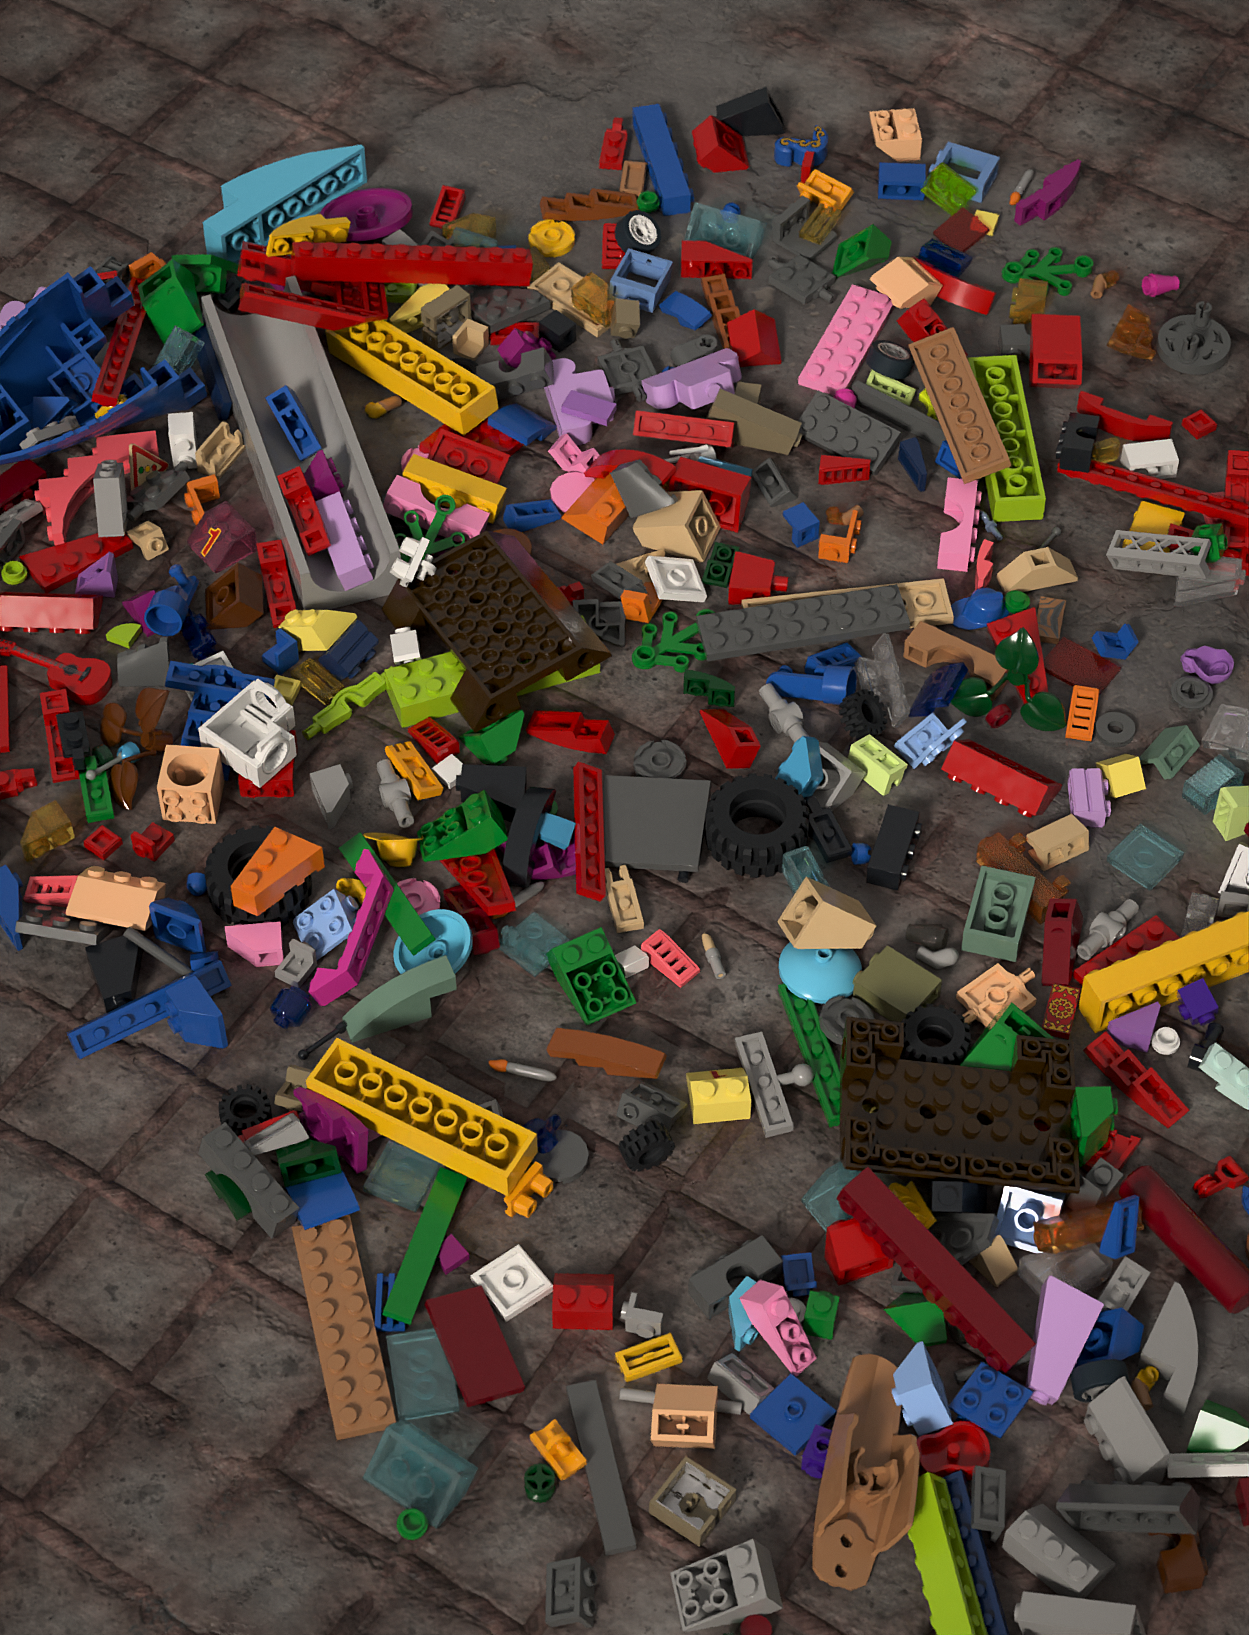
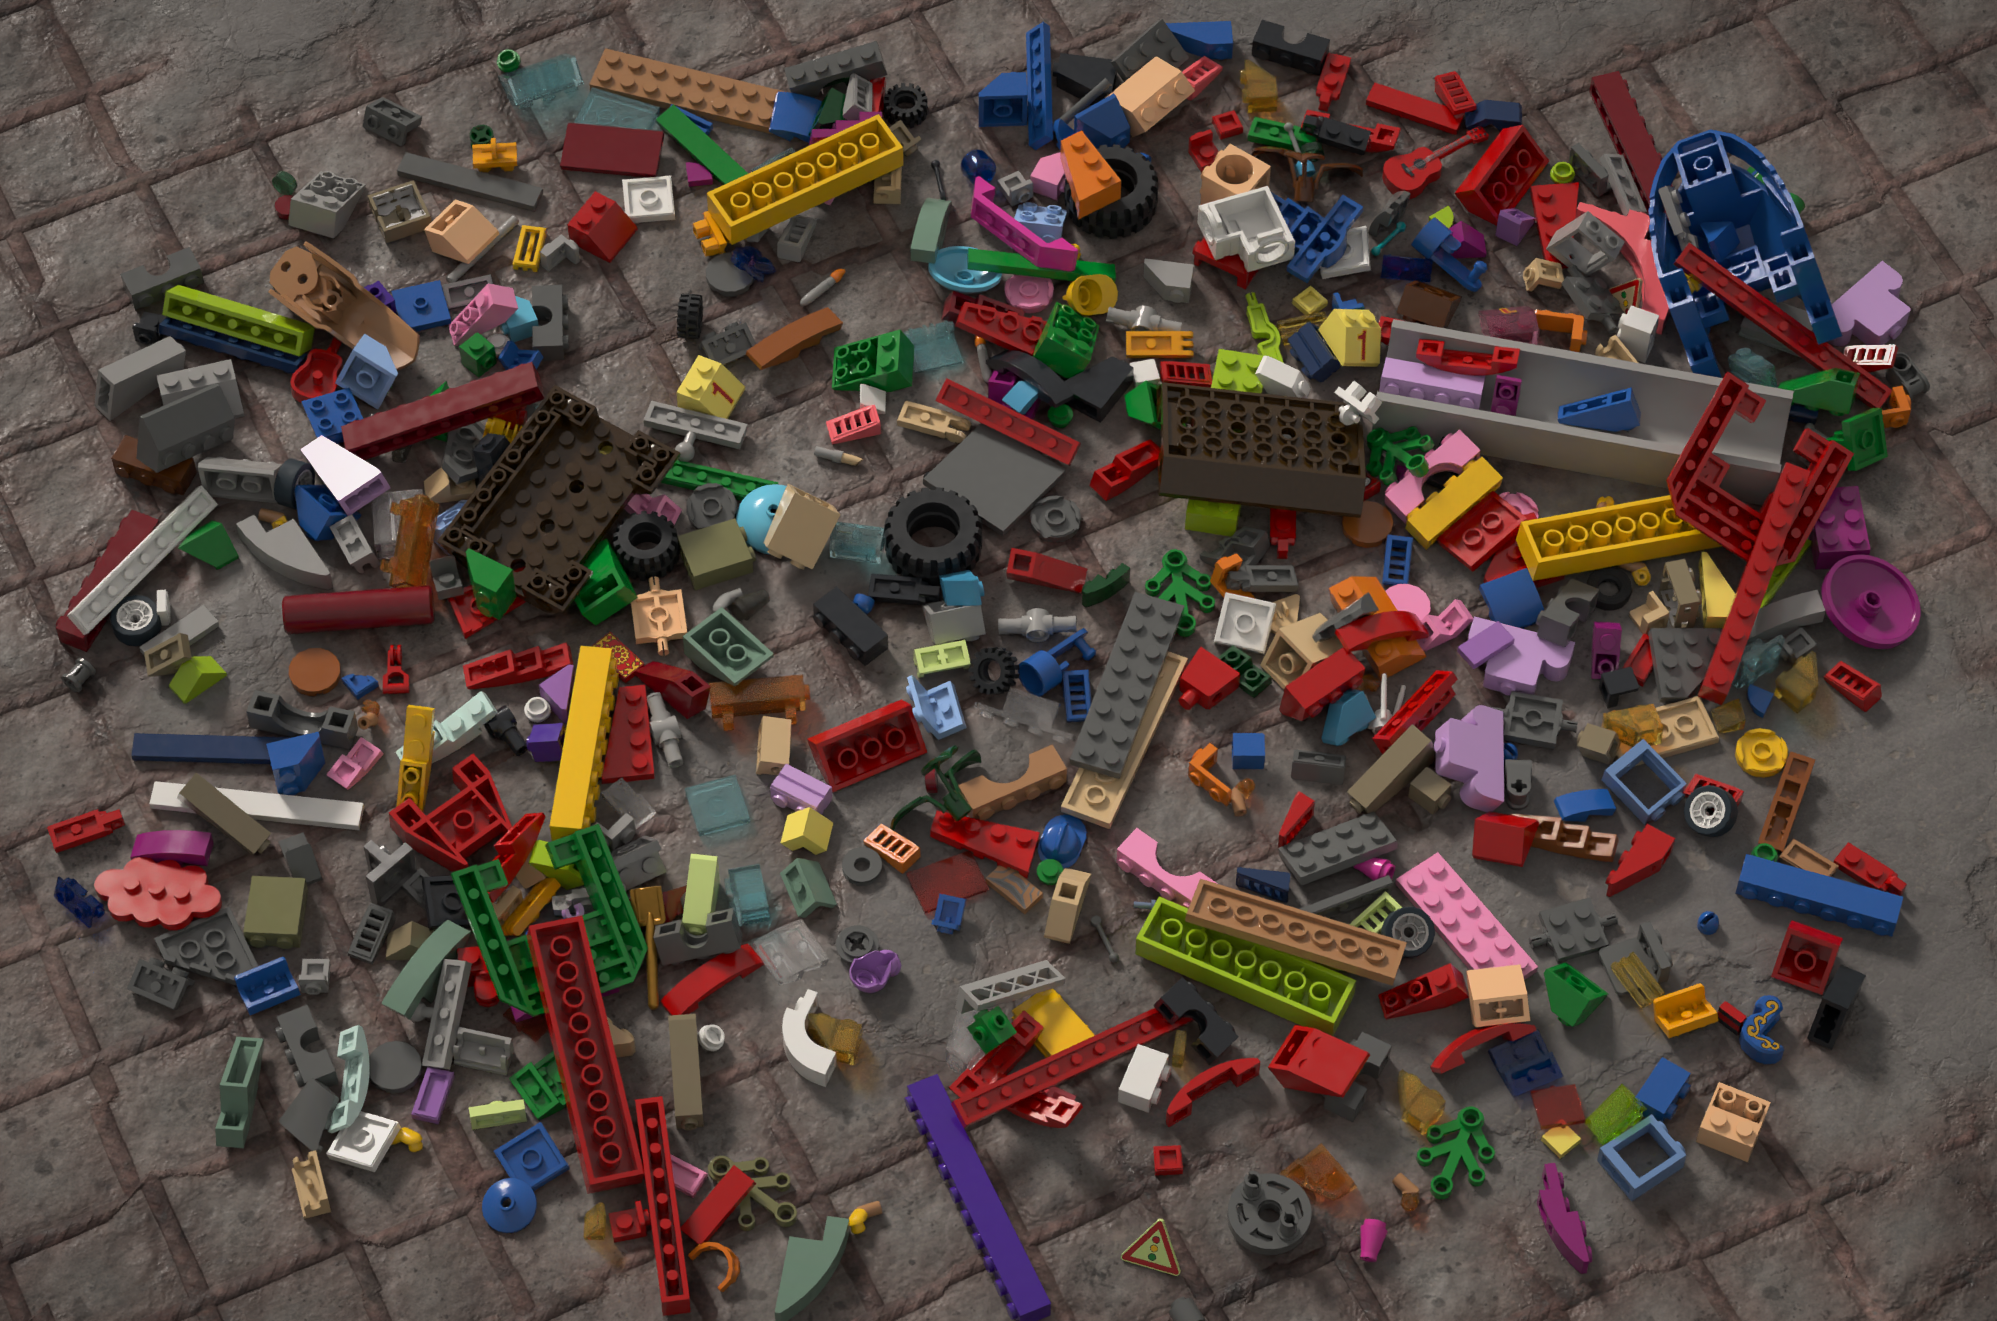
camera: 120 degrees right, 5 degrees up
medium azure slope [203,145,367,263] -> none
yellow slope [266,214,351,257] -> none
clear light blue slope [684,202,767,260] -> none
clear blue slope [907,662,968,717] -> none
dark grey panel [971,1465,1006,1542] -> none
coral slope [975,539,994,590] -> none
light grey piece [1009,169,1034,206] -> none
blue slope [1099,1195,1139,1259] -> none

